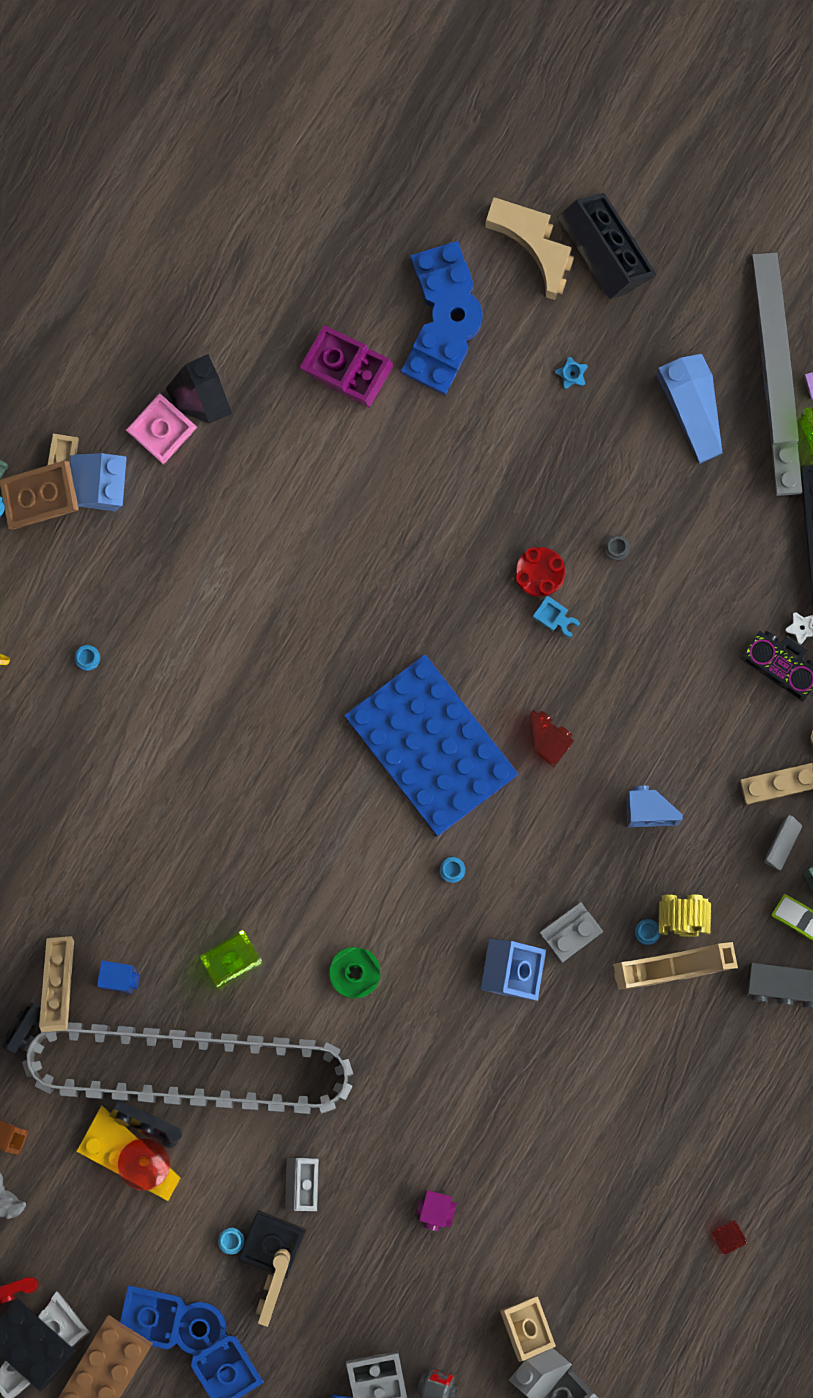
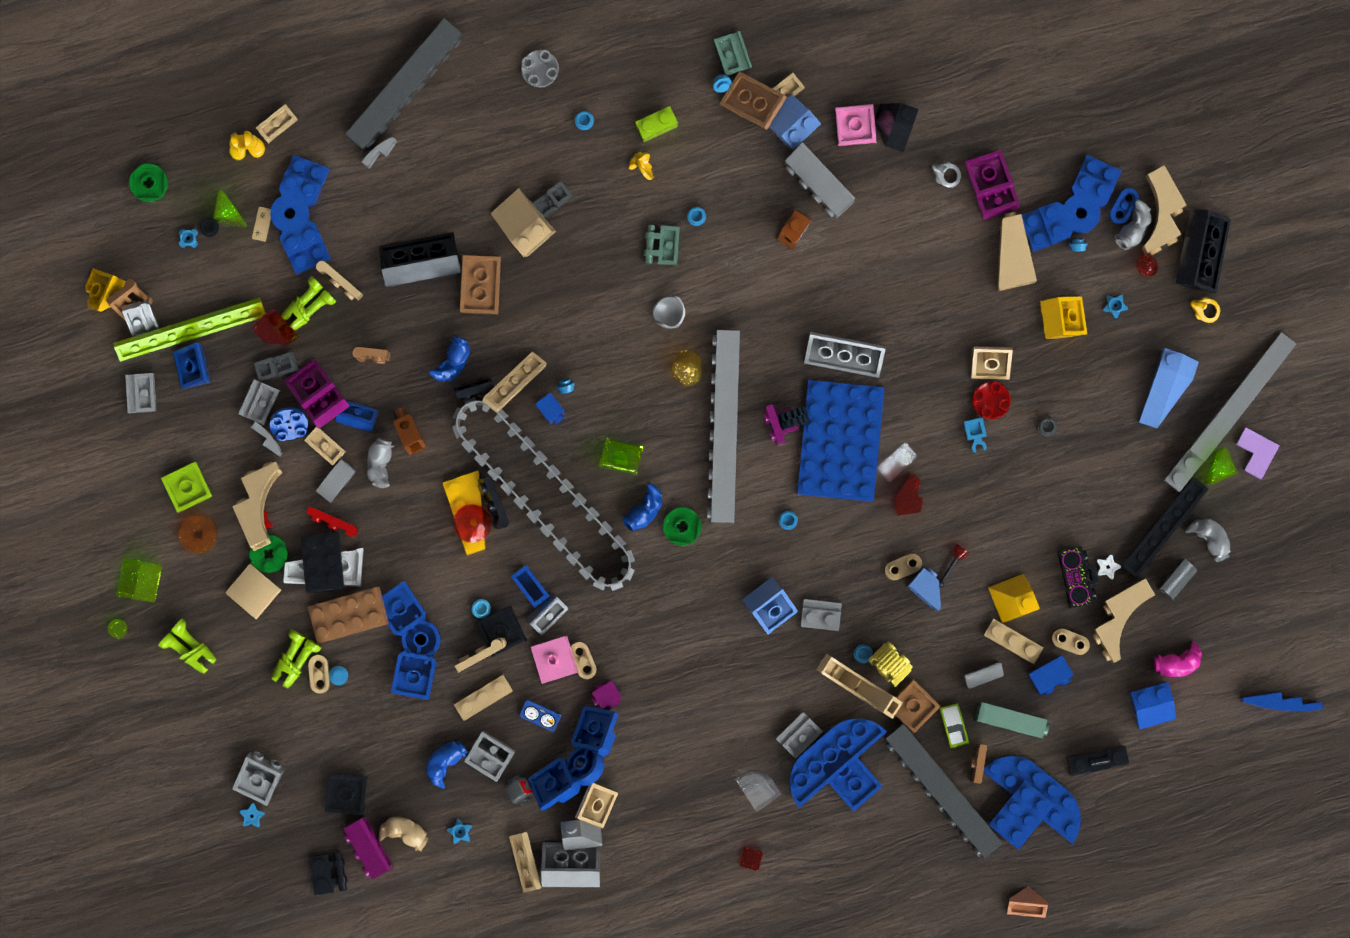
camera: 45 degrees right, 5 degrees up
none -> tan plate [454,675,513,721]
none -> blue brick [511,565,550,608]
none -> slope [519,699,562,733]
none -> blue plate [527,706,619,811]
none -> bright pink plate [531,636,578,684]
none -> dark azure plate [556,378,575,394]
none -> tan plate [571,642,597,679]
none -> blue animal [622,483,663,531]
none -> sand green plate [643,225,680,266]
none -> light grey helmet [652,295,685,329]
none -> clear yellow hair [670,350,702,387]
none -> light grey brick [707,330,740,523]
none -> clear brick [734,769,782,812]
none -> plate [762,404,810,446]
none -> light grey plate [776,712,823,759]
none -> dark orange torso [777,210,813,250]
none -> light grey slope [785,142,855,219]
none -> blue plate [790,719,887,812]
none -> light grey slope [804,332,886,378]
none -> clear slope [877,442,917,482]
none -> tan plate [885,554,922,580]
none -> medium nougat plate [895,679,941,734]
none -> light grey piece [931,162,961,188]
none -> hinge [939,544,969,588]
none -> tan slope [971,346,1013,380]
none -> yellow slope [988,574,1040,623]
none -> tan slope [997,212,1037,291]
none -> yellow slope [1040,297,1087,339]
none -> dark azure plate [1068,238,1088,251]
none -> blue plate [1110,188,1139,225]
none -> light grey animal [1115,200,1152,250]
none -> clear red hat [1136,255,1159,277]
none -> yellow piece [1190,297,1220,323]

